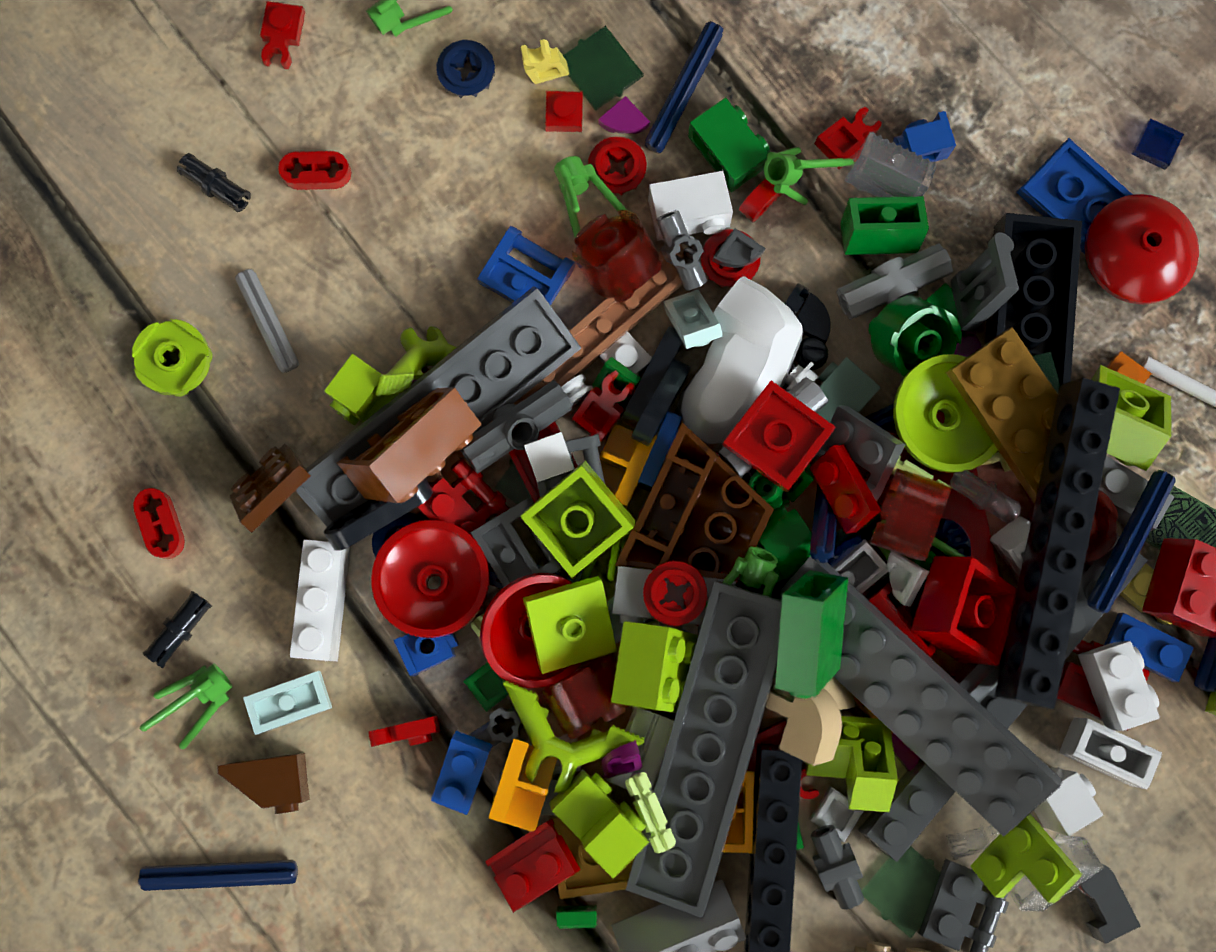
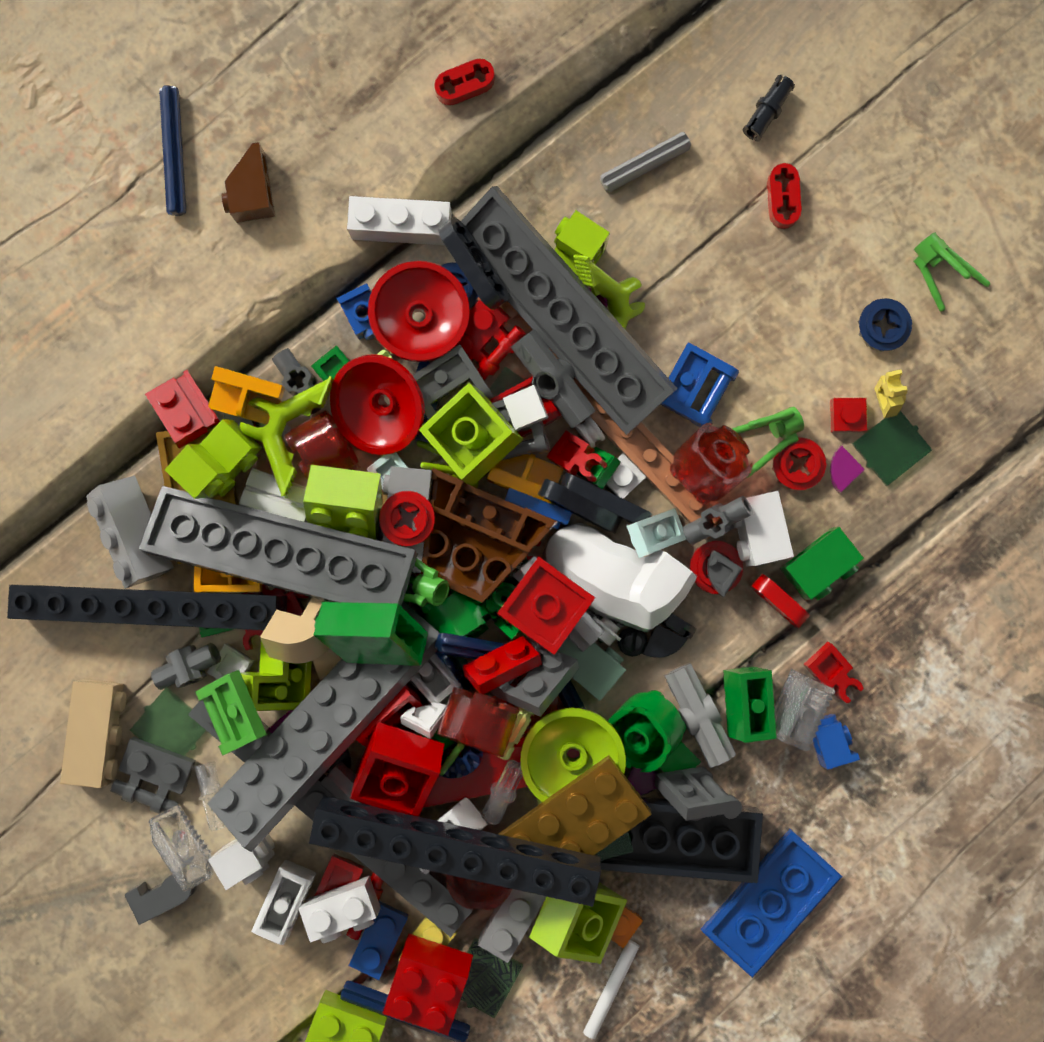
camera: 90 degrees right, 5 degrees up
lime plate [132,319,213,397] -> none
bright green plant [140,663,233,750] -> none
black pin [143,591,212,668] -> none
reddish brown plate [230,444,311,533] -> none
light aqua plate [243,671,332,735] -> none
red plate [260,1,305,69] -> none
wedge [337,387,482,503] -> none
red plate [368,715,441,747] -> none
blue plate [431,730,493,815] -> none
lime plate [523,576,617,674] -> none
green tile [556,905,597,929] -> none
magenta tile [601,741,643,778] -> none
yellowish green axle [625,772,676,853] -> none
dark blue axle [645,21,724,153] -> none
bright green plant [764,147,853,205] -> none
lime plate [970,814,1083,903] -> none
red dish [1085,194,1199,305] -> none
dark blue axle [1087,470,1176,614] -> none
clear blue tile [1132,118,1184,170] -> none
none -> bright green plate [195,670,267,756]

